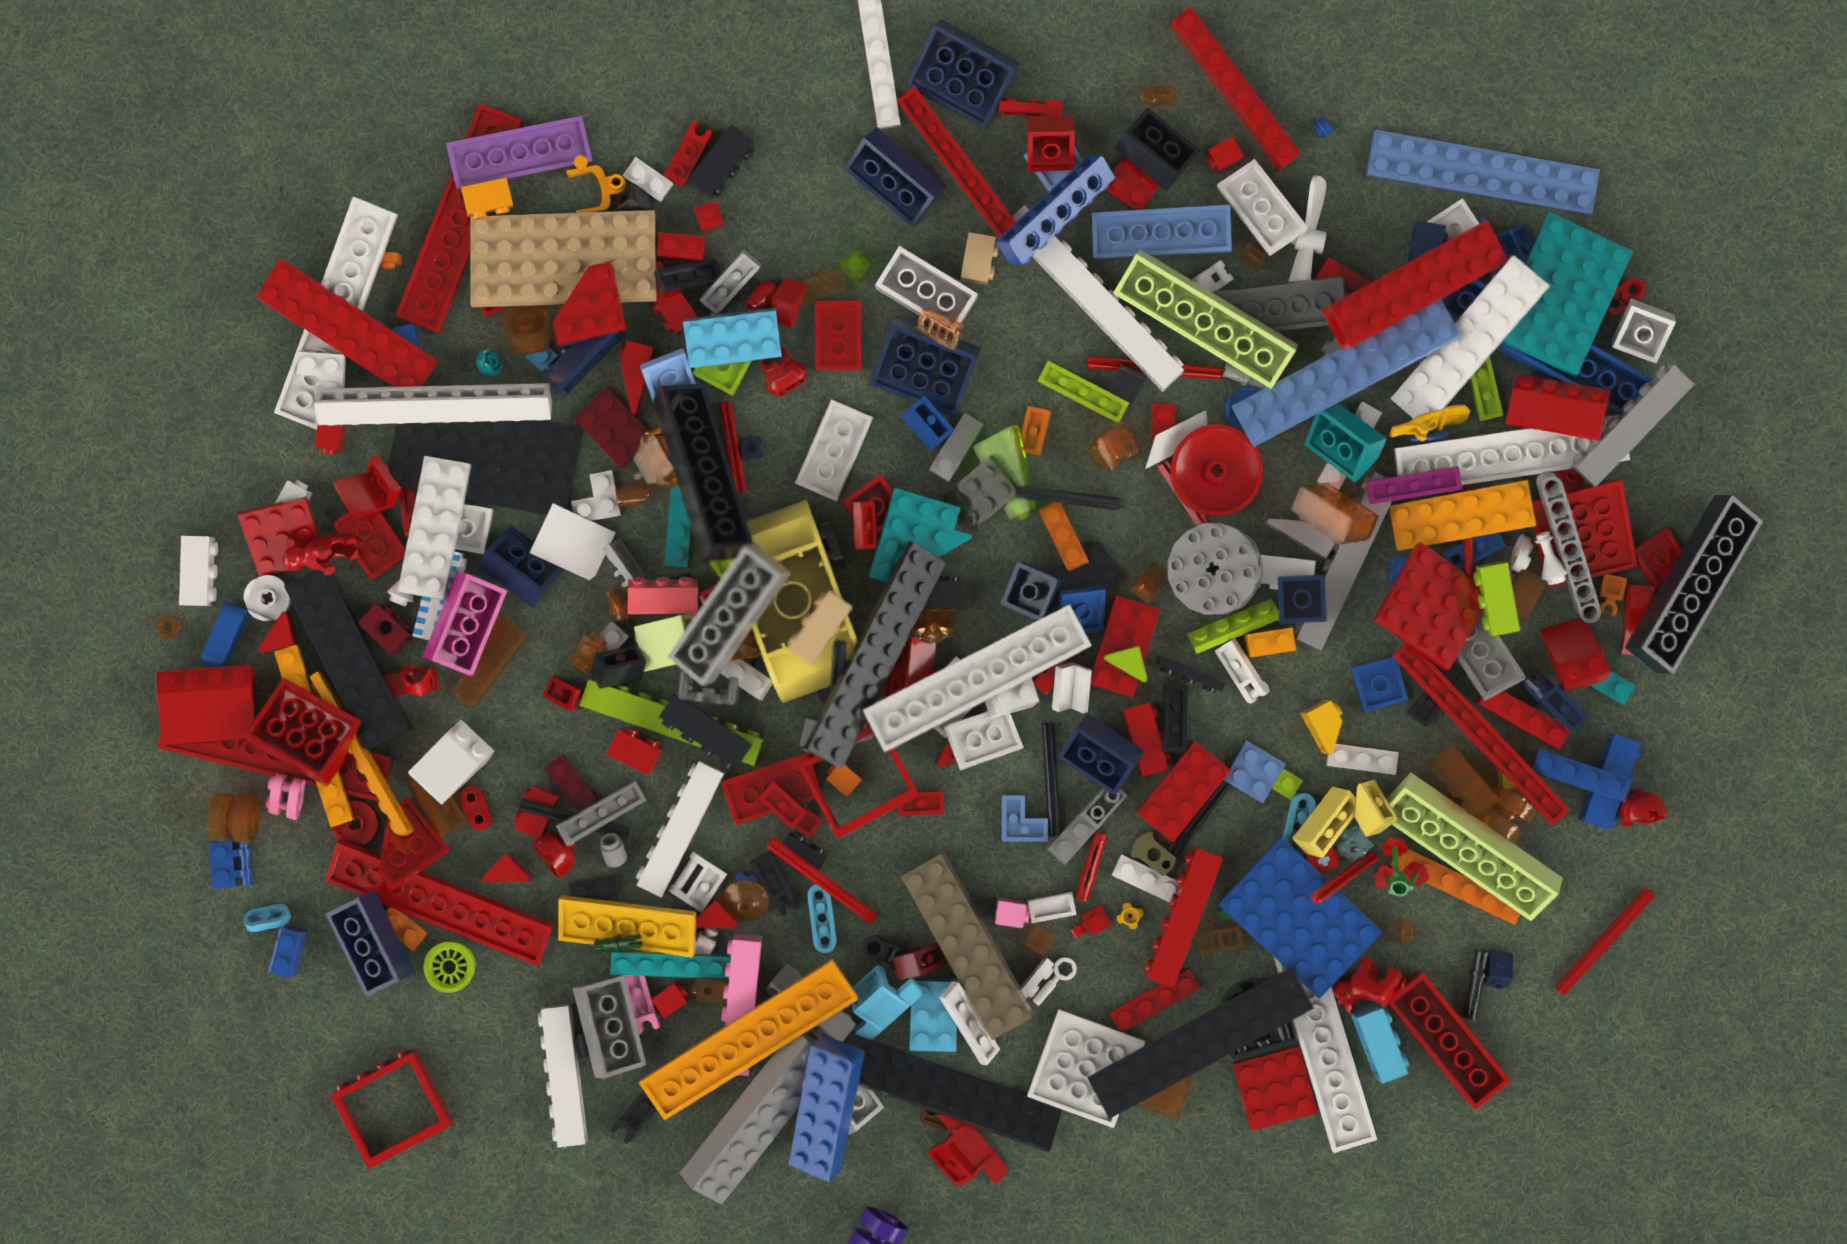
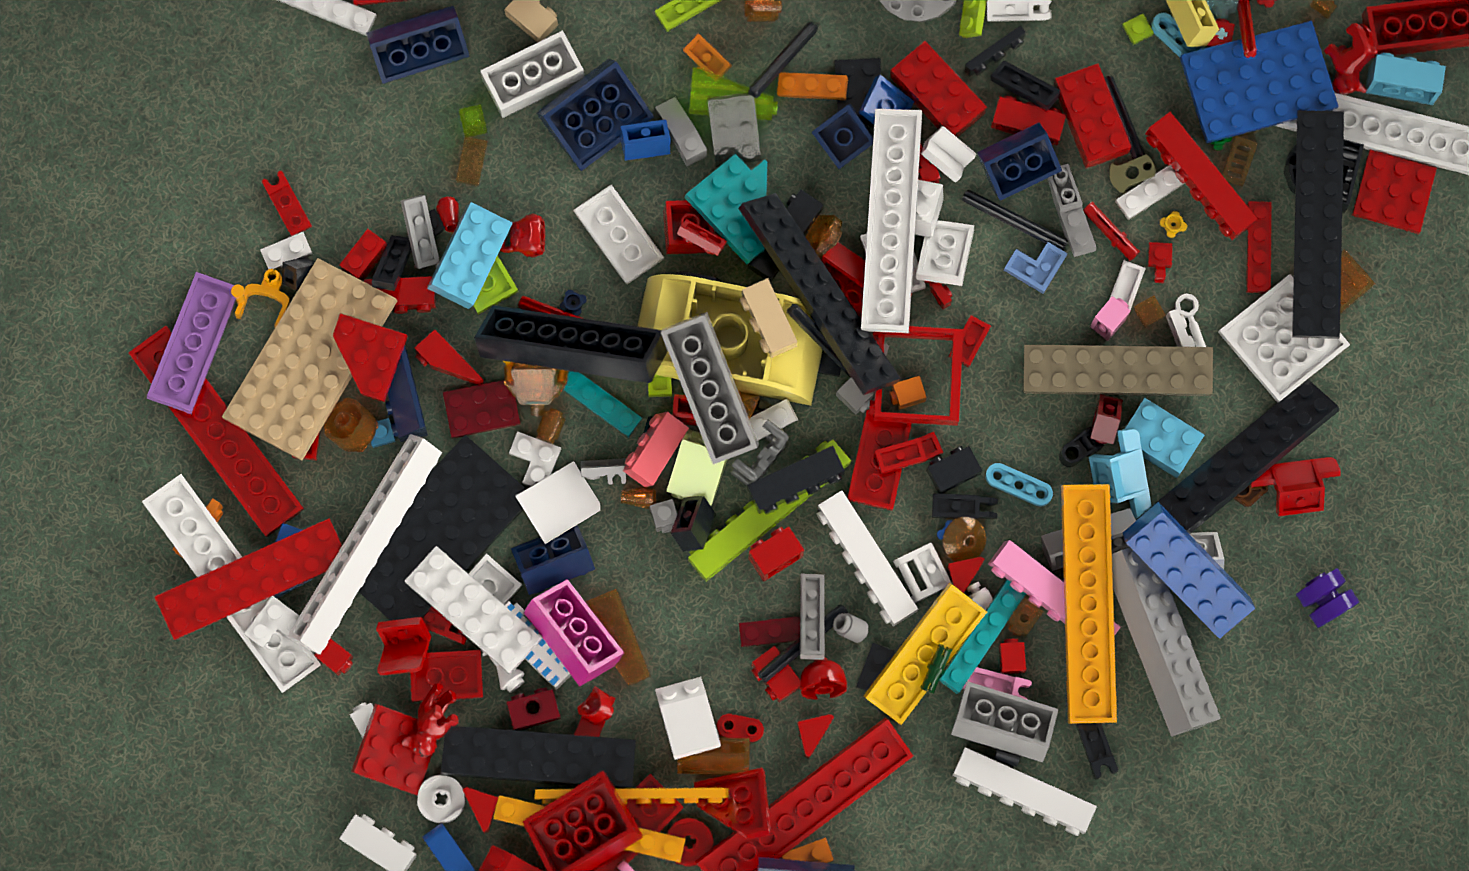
camera: 55 degrees left, 10 degrees down
lime wheel [424,942,476,993] -> none
light orange brick [461,178,513,220] -> none
teal plate [476,349,503,377] -> none
red slope [543,676,584,711] -> none
clear orange plate [569,630,608,675] -> none
light blue plate [640,348,695,404] -> none
black brick [689,125,755,199] -> none
red brick [694,201,725,234] -> none
red axle [767,837,877,924] -> none
red slope [771,277,807,329] -> none
red plate [815,301,861,371] -> none
clear orange slope [915,307,966,350] -> none
white plate [939,981,1000,1065] -> none
lime slope [1103,647,1147,682] -> none
clear orange slope [1131,562,1168,605] -> none
medium blue plate [1223,740,1286,803] -> none

